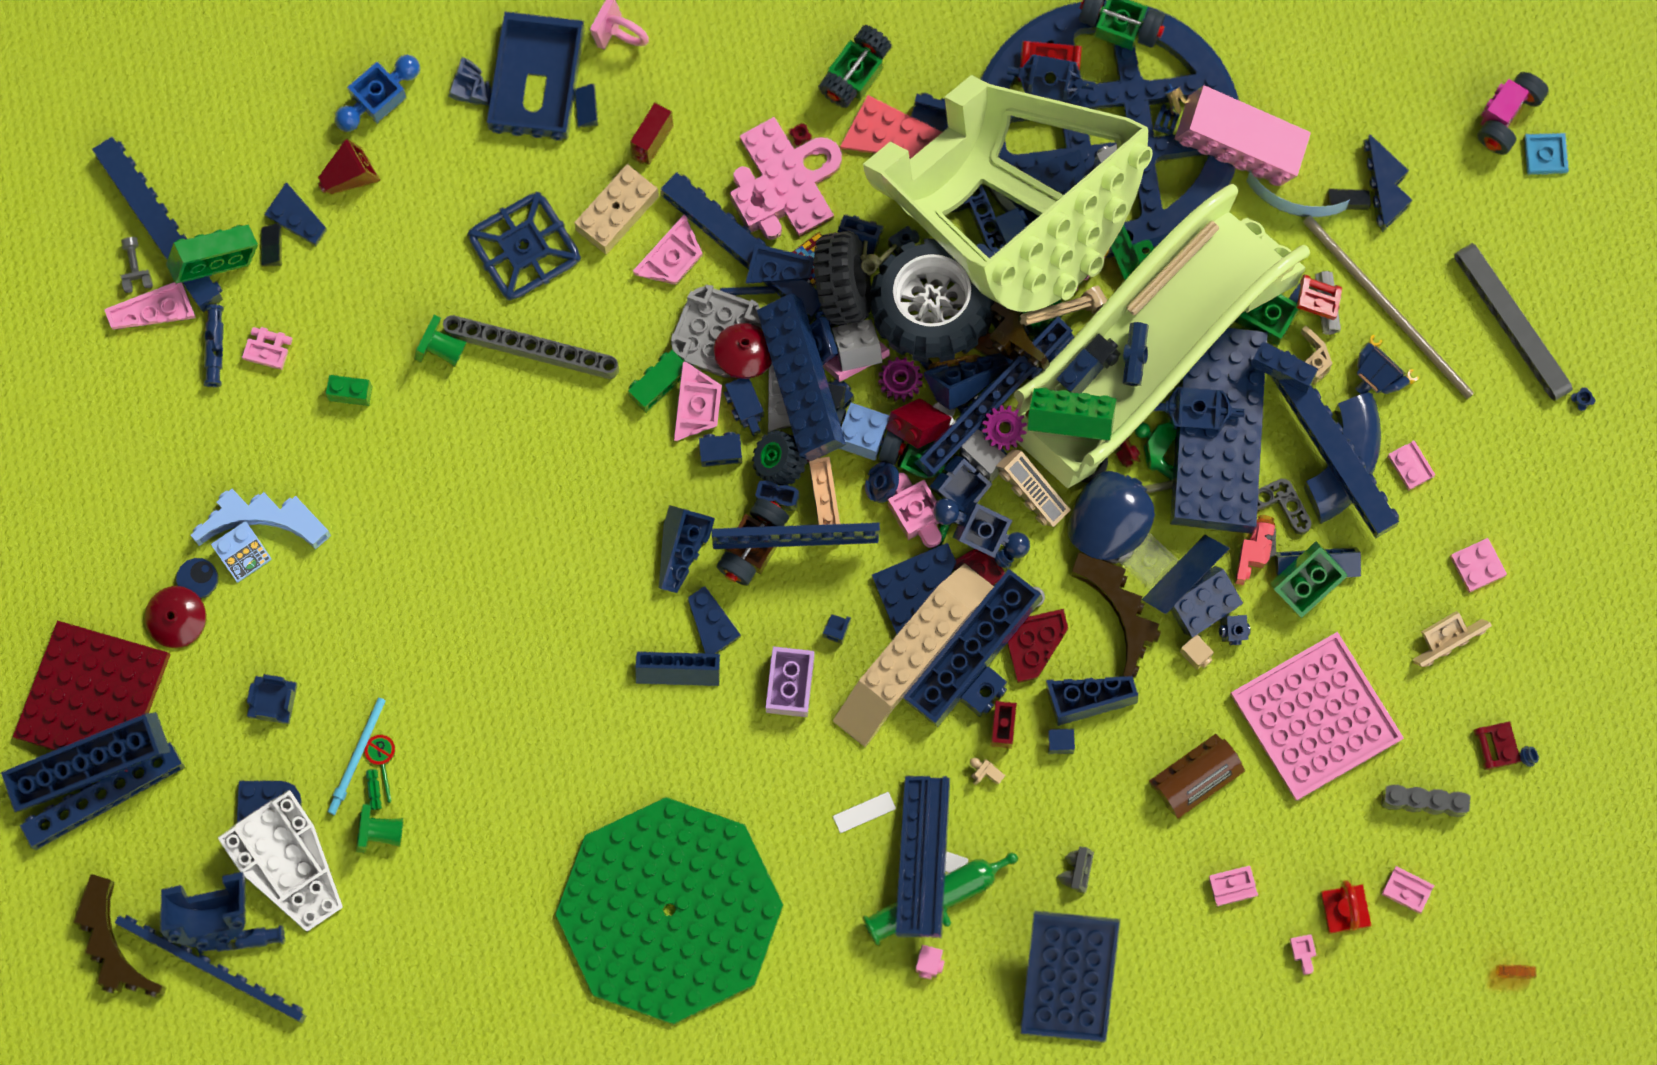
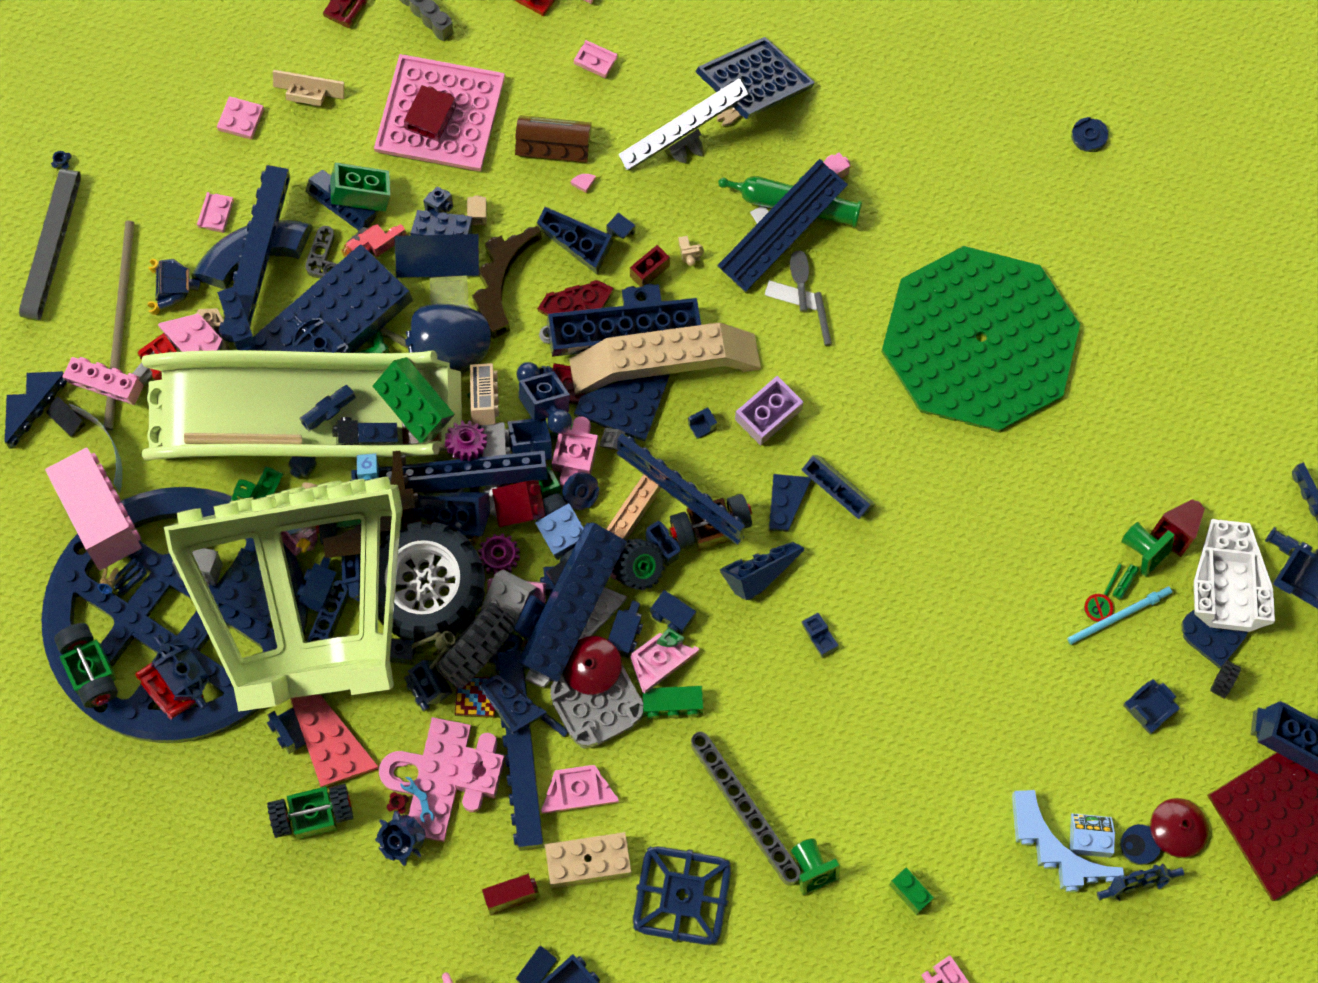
camera: 140 degrees left, 5 degrees down
none -> bright pink brick [63,357,144,405]
none -> bright pink wing [158,314,223,352]
none -> dark azure brick [357,453,379,481]
none -> dark blue brick [375,811,426,866]
none -> dark azure piece [400,777,435,824]
none -> dark red brick [404,85,456,142]
none -> bright pink tile [571,174,596,193]
none -> dark grey tile [599,428,625,450]
none -> plate [619,78,750,171]
none -> green tile [657,627,685,647]
none -> dark grey piece [790,251,809,313]
none -> dark blue slope [802,613,839,658]
none -> dark grey piece [814,292,832,346]
none -> dark blue plate [1097,863,1184,901]
none -> dark red slope [1150,499,1205,557]
none -> black tyre [1210,660,1241,699]

